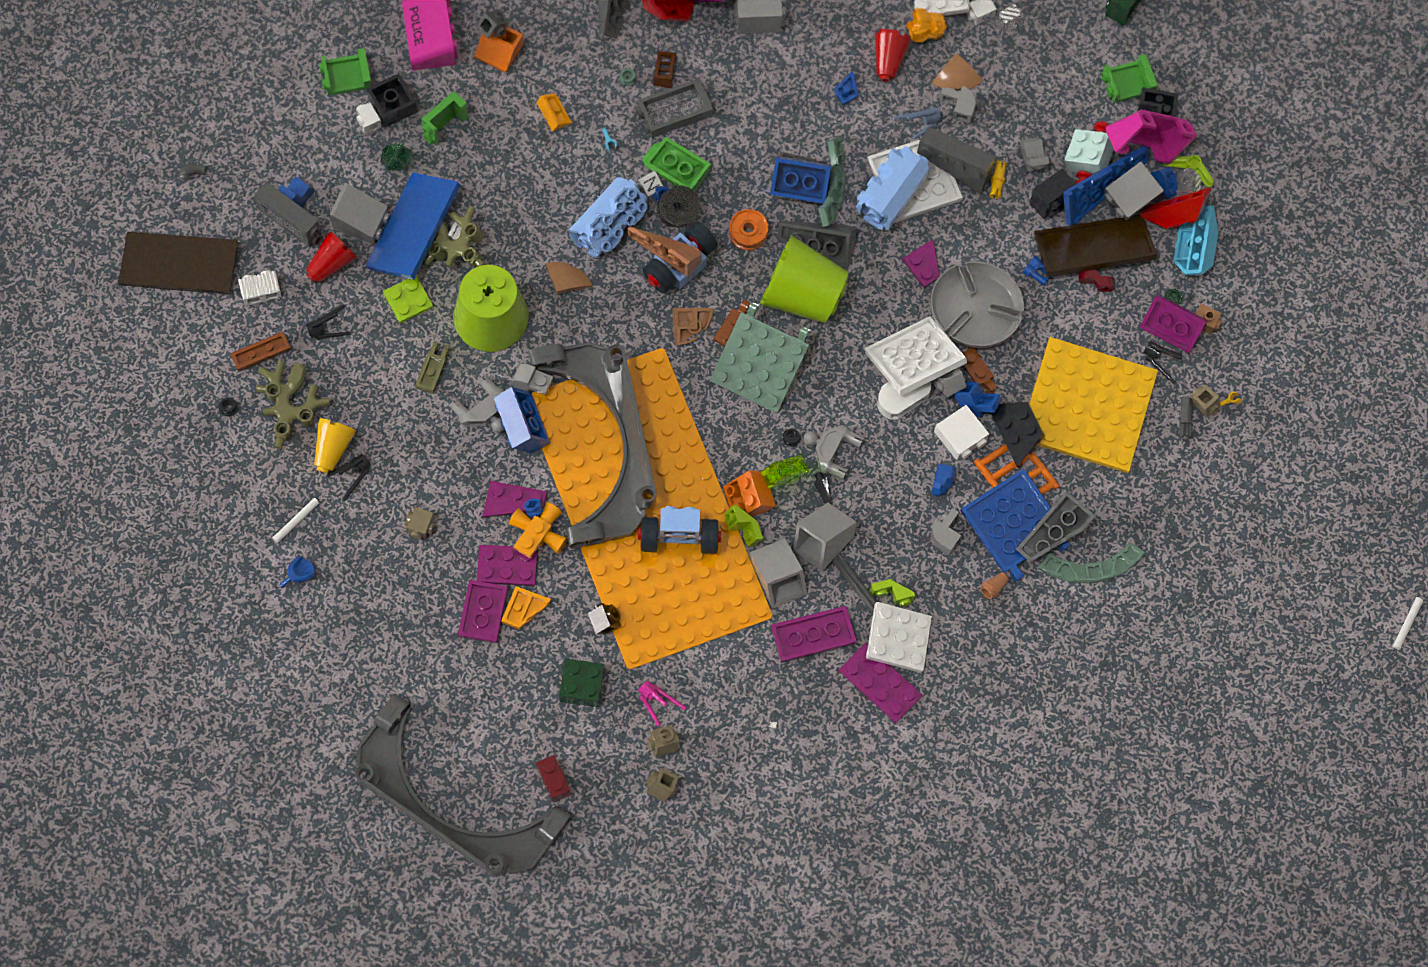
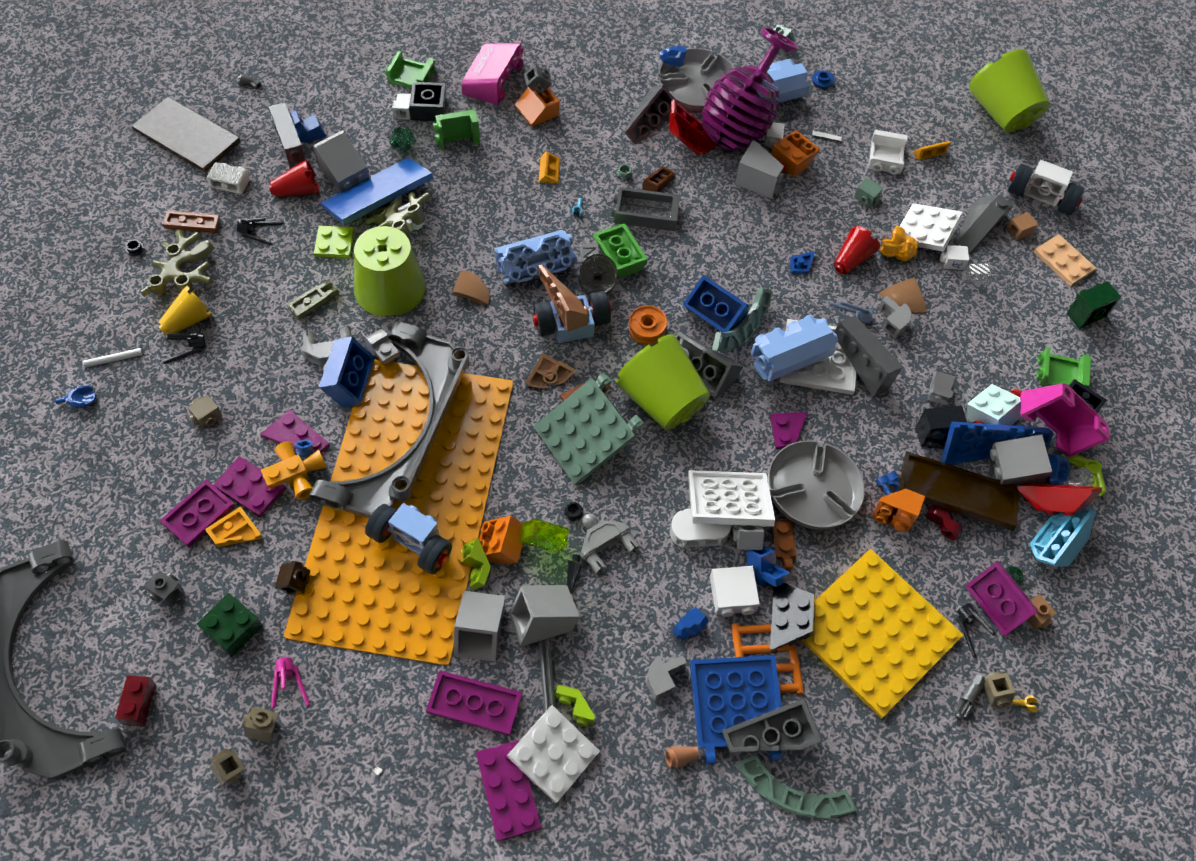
camera: 30 degrees right, 10 degrees down
yellow pin [989,160,1007,199] -> none
none -> dark grey brick [145,570,184,607]
none -> orange slope [871,489,925,532]

